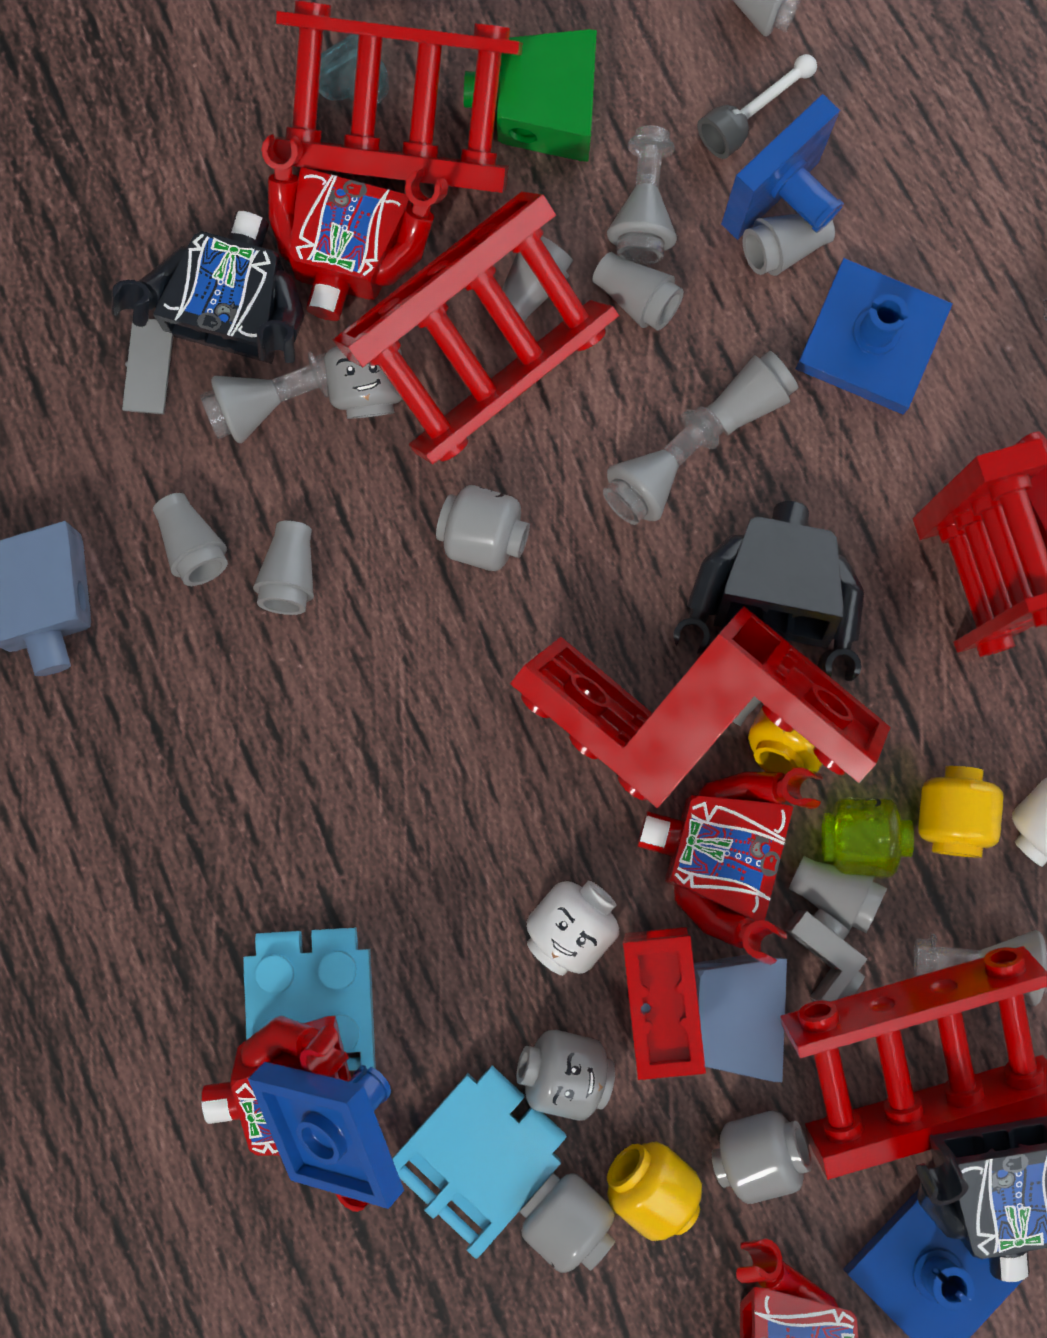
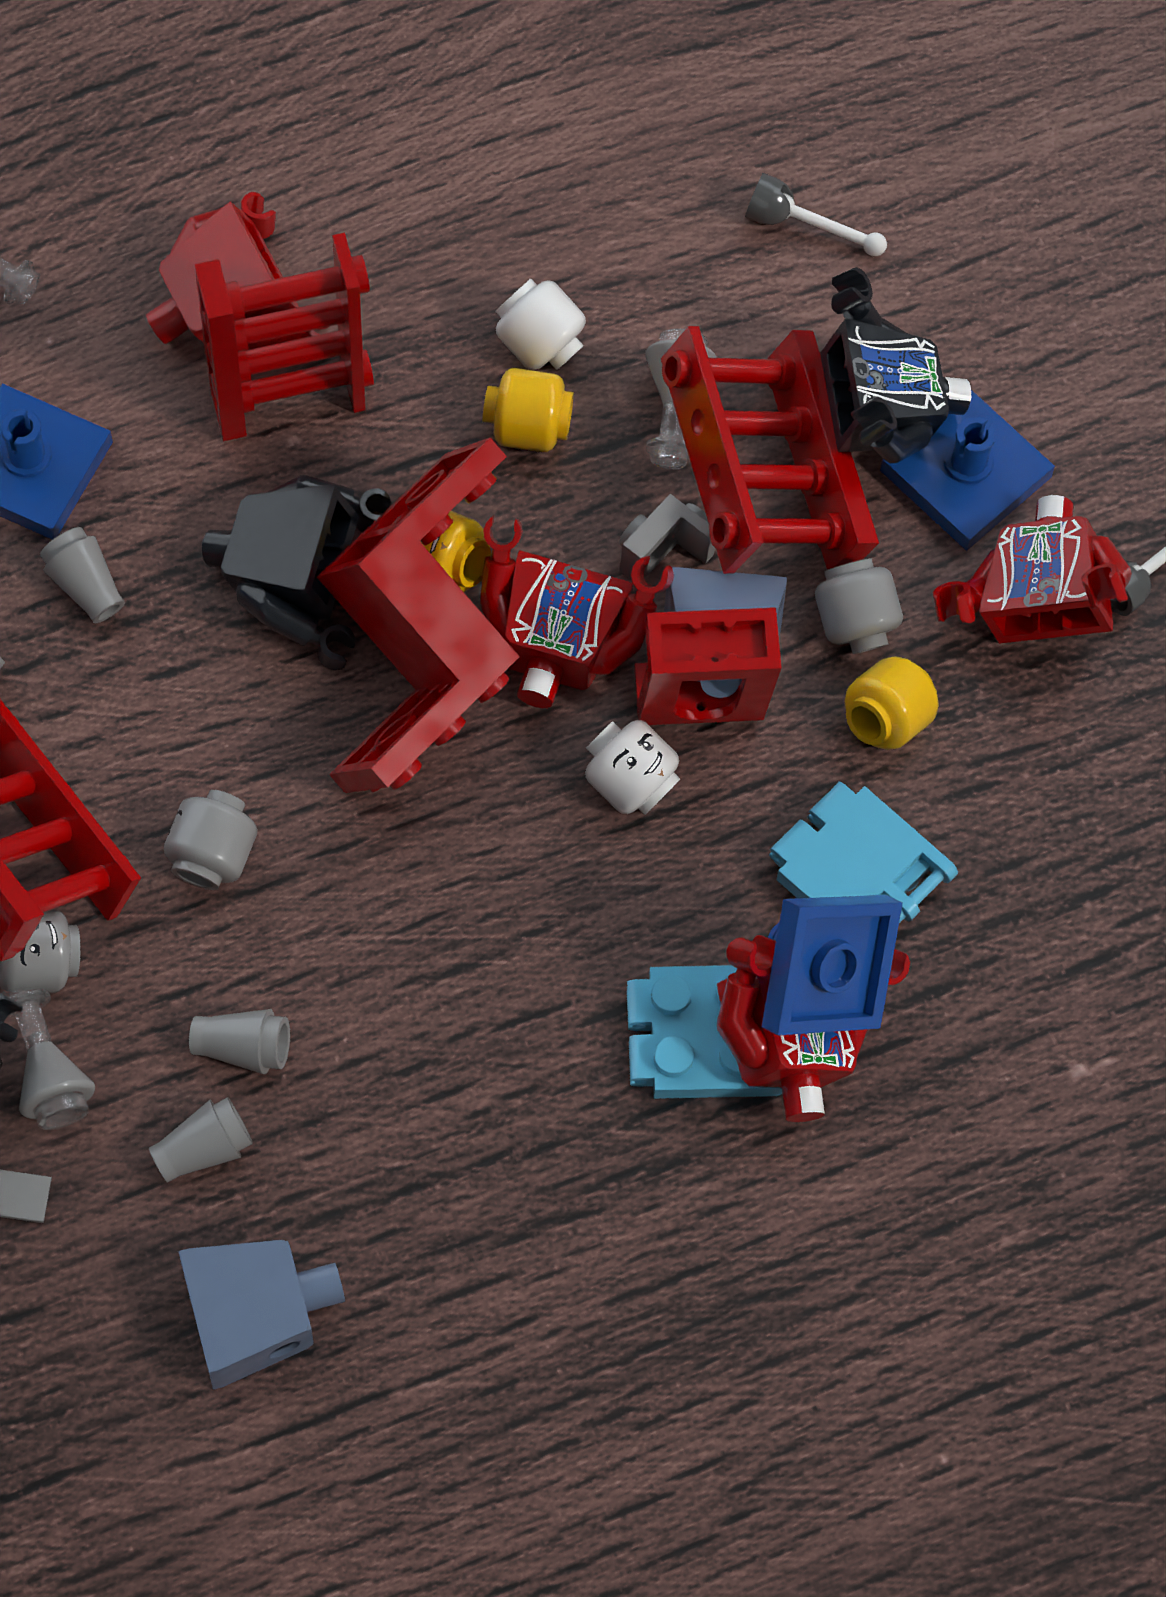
camera: 90 degrees left, 15 degrees down
light grey head [516,1030,615,1121] -> none
light grey head [519,1173,616,1273] -> none
piece [603,406,723,525] -> none
light grey cone [789,856,887,933] -> none
clear neon green head [821,797,914,879] -> none

